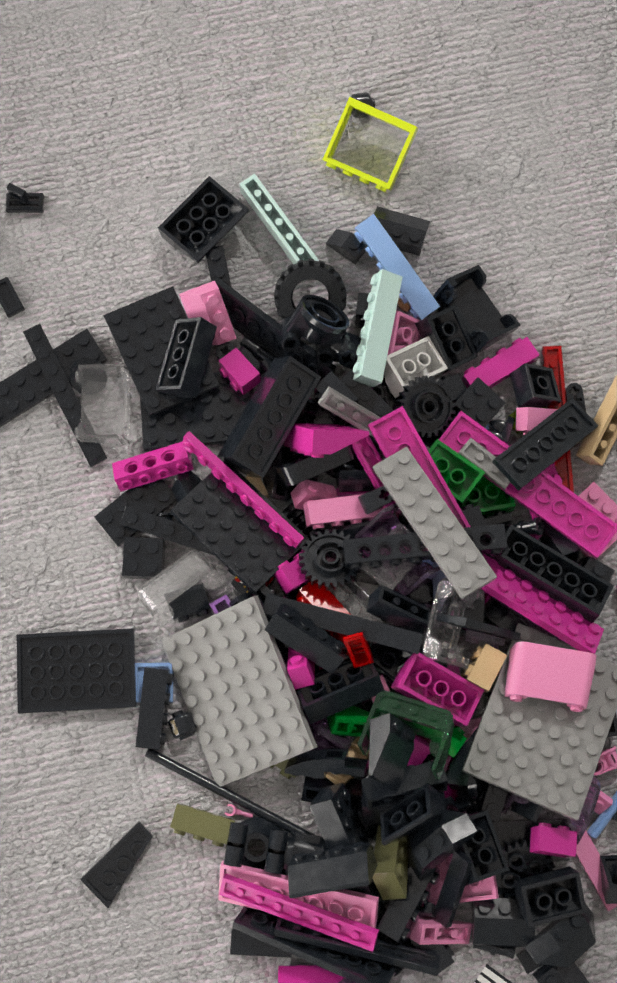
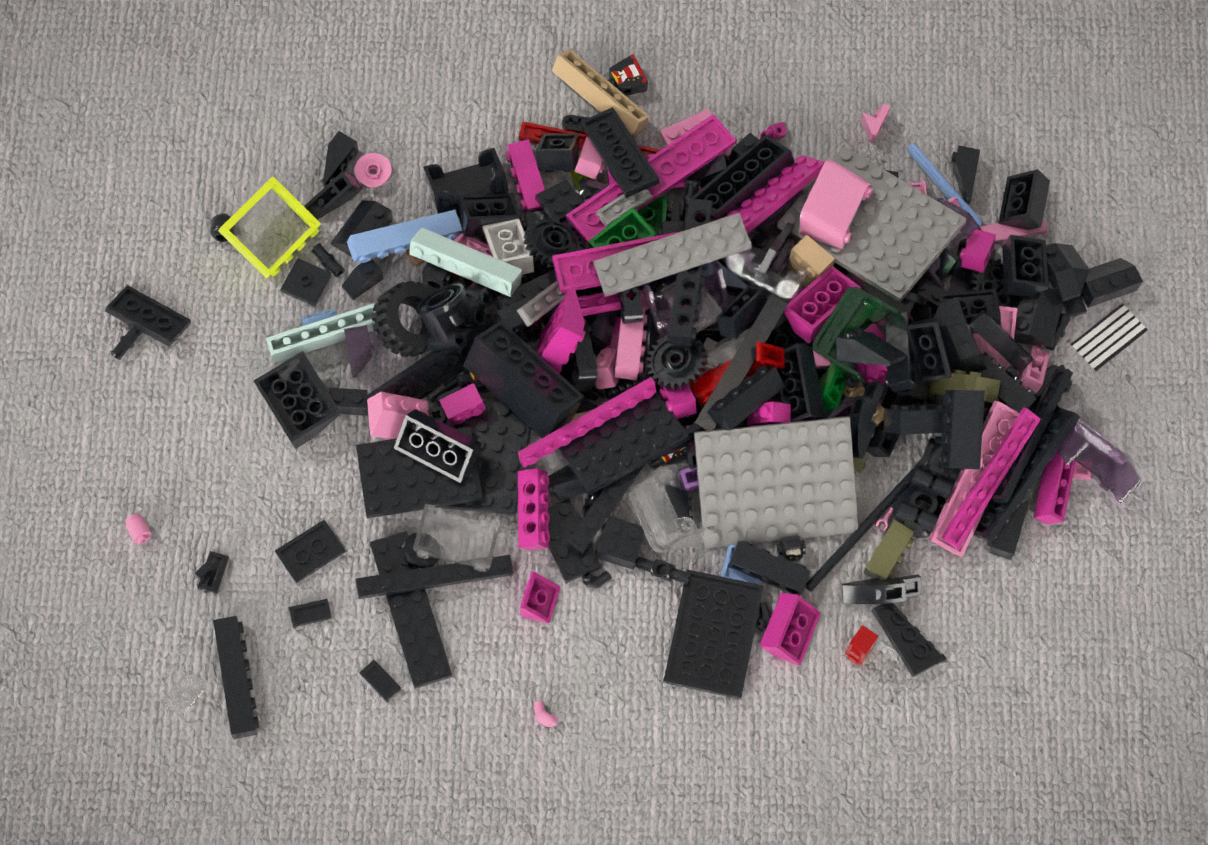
camera: 80 degrees left, 10 degrees down
none -> black tile [105,285,191,347]
none -> black pin [110,327,143,360]
none -> bright pink brick [125,514,152,544]
none -> black tile [275,520,346,583]
none -> black plate [280,258,332,306]
none -> light blue beam [301,309,337,326]
none -> black slope [304,171,363,220]
none -> black pin [311,243,345,278]
none -> black slope [323,131,359,187]
none -> clear purple slope [344,325,375,378]
none -> bright pink dish [354,153,392,187]
none -> dark pink slope [520,571,560,623]
none -> black arm [582,571,612,588]
none -> black axle [636,557,691,584]
none -> black arm [756,602,772,631]
none -> dark pink slope [760,593,821,665]
none -> black slope [841,574,922,604]
none -> red brick [845,625,879,665]

